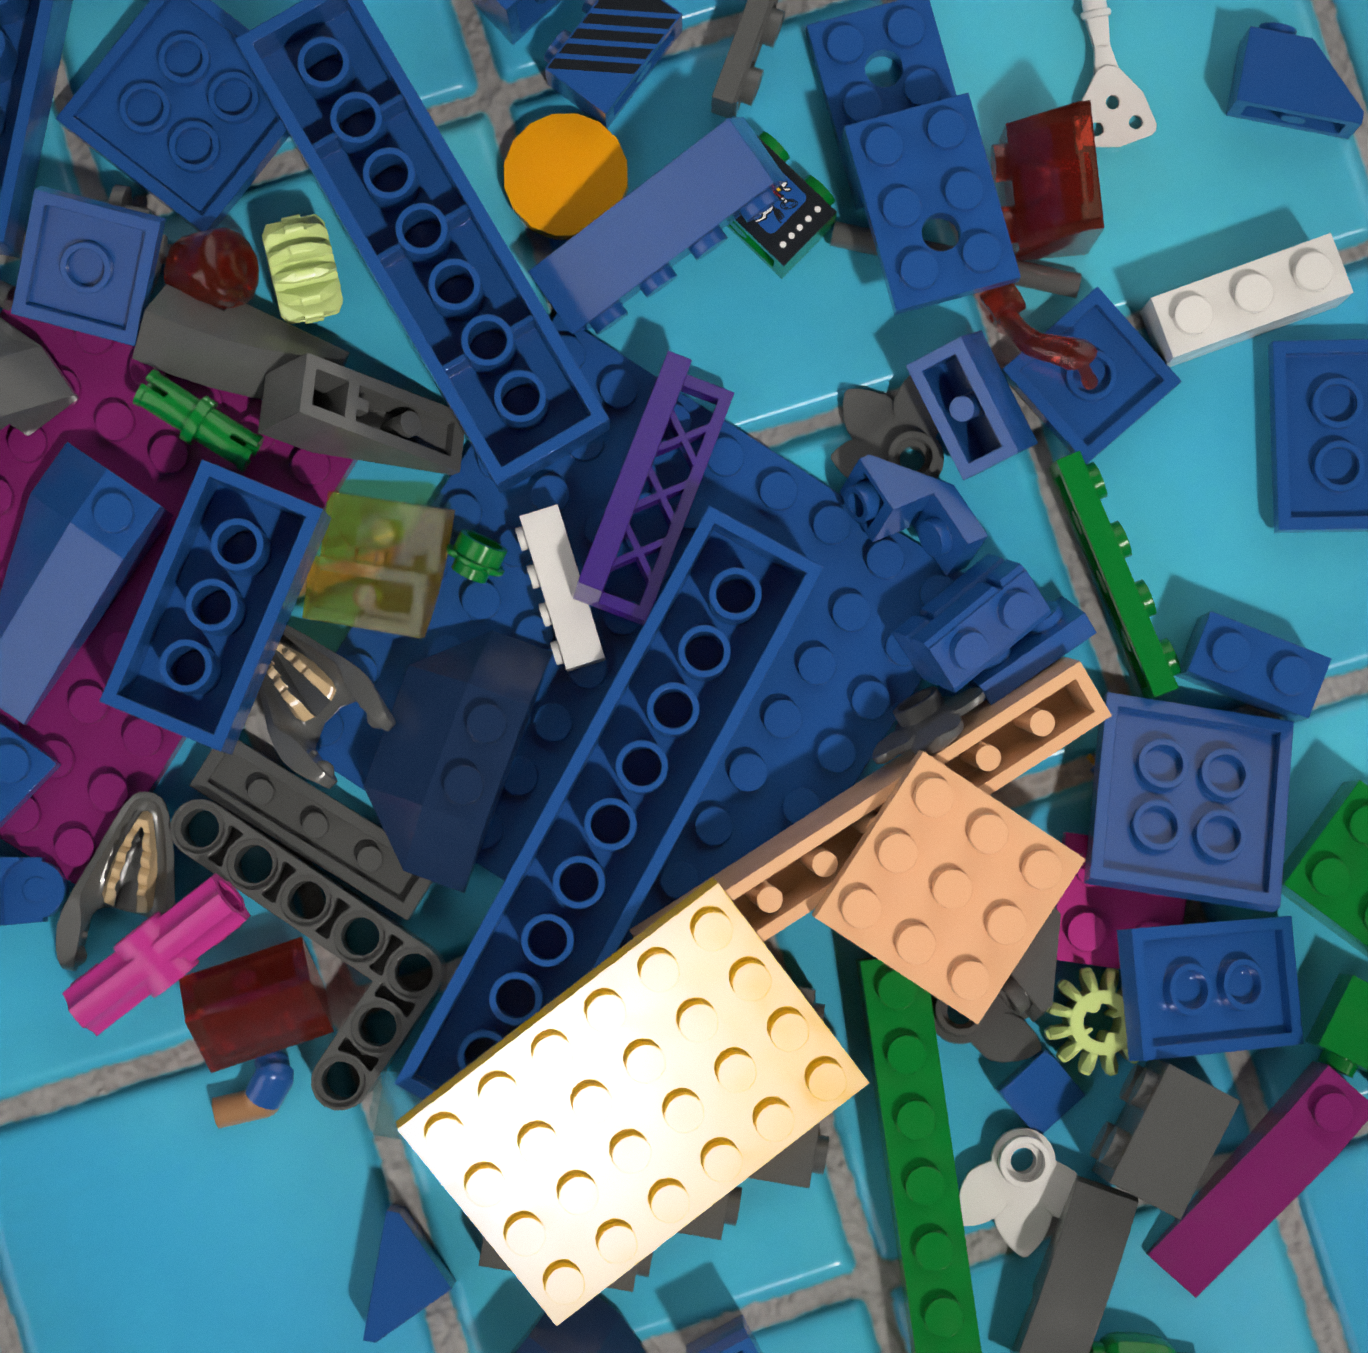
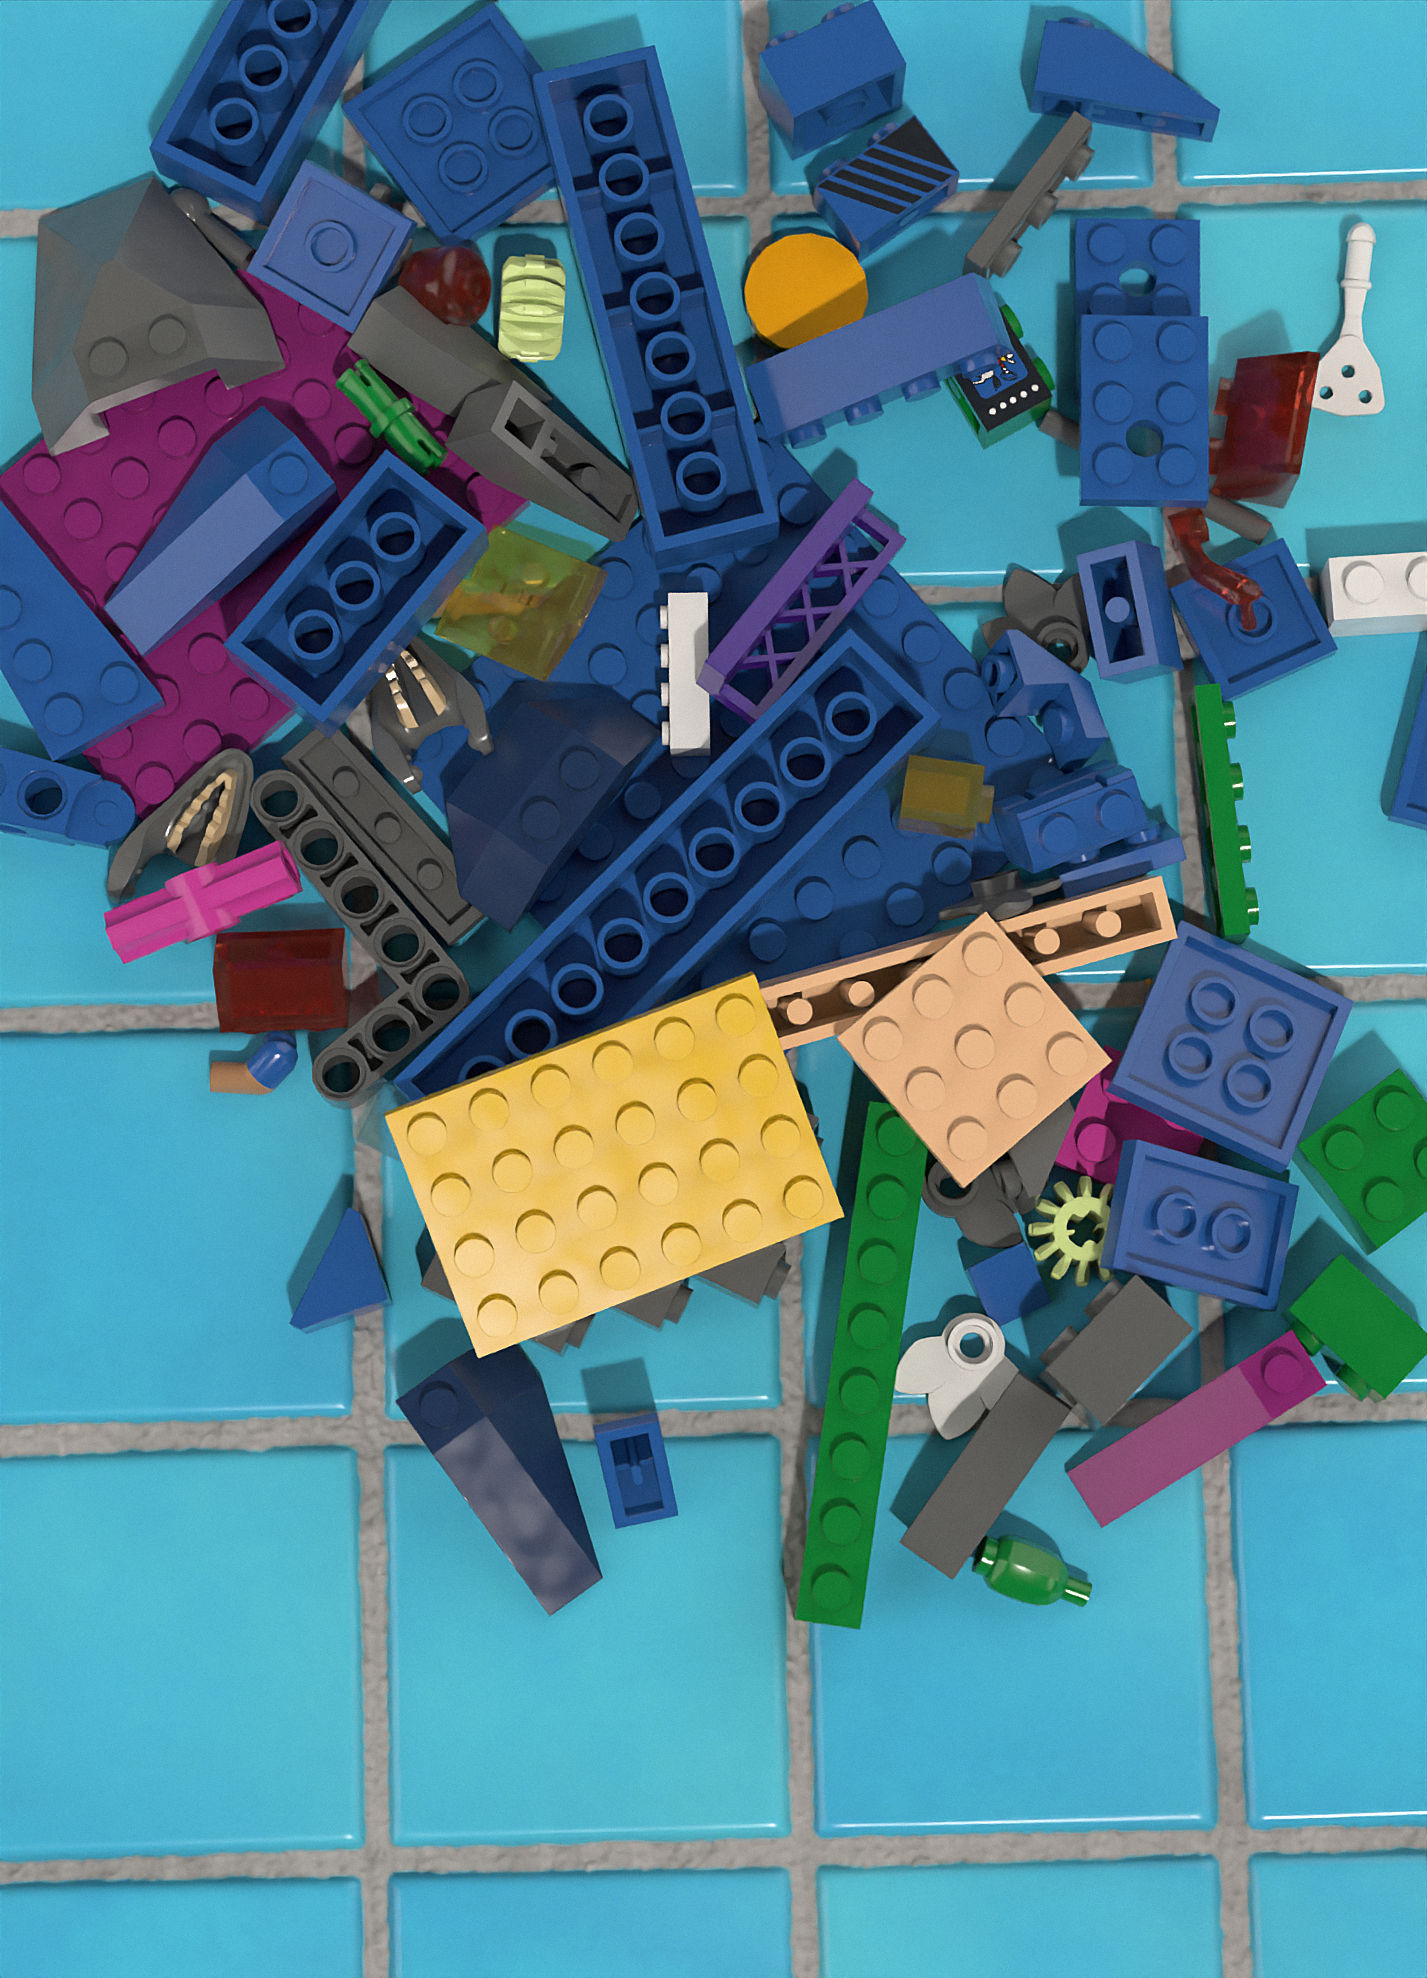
camera: 20 degrees right, 5 degrees down
green plate [446,529,508,584] -> none
blue brick [1176,611,1332,722] -> none
none -> clear yellow brick [898,755,995,840]

